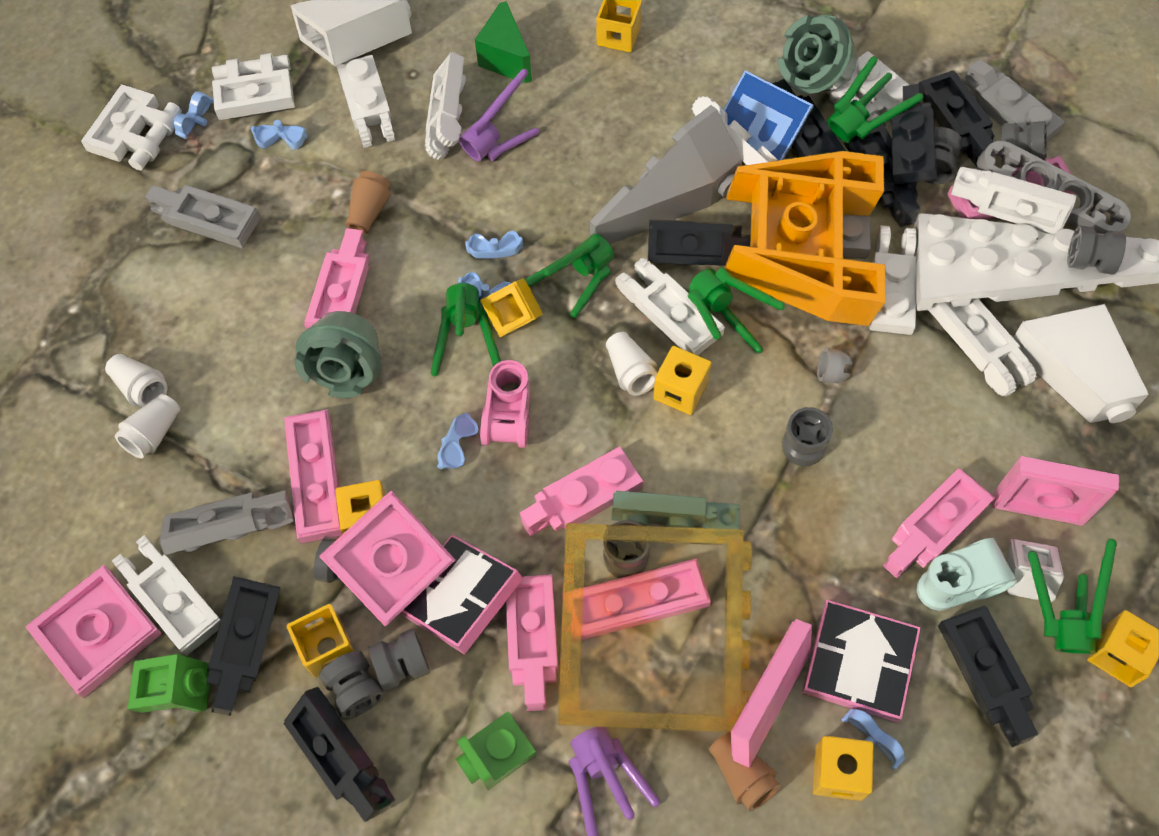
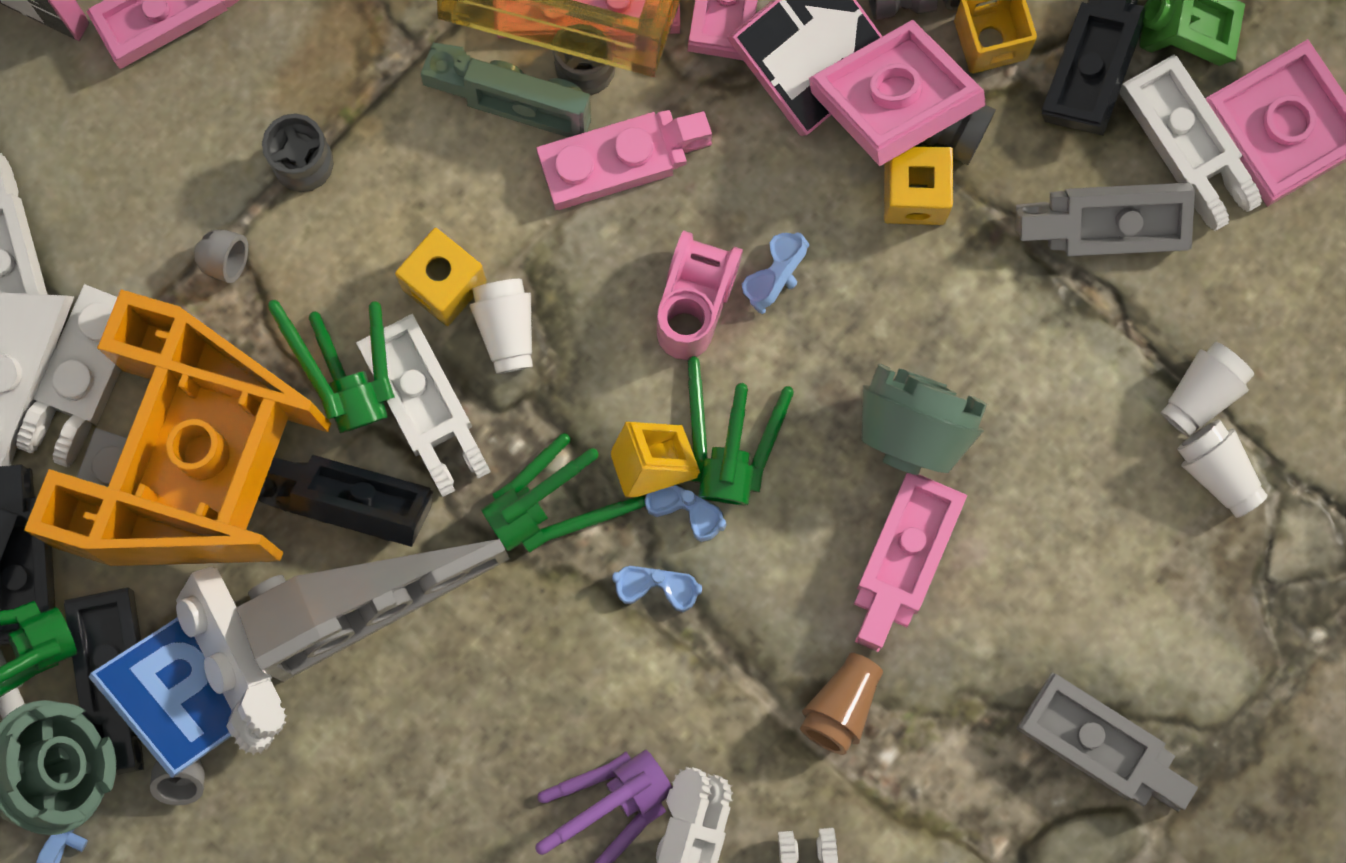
camera: 170 degrees left, 15 degrees up
bright pink tile [284,409,342,544] -> none

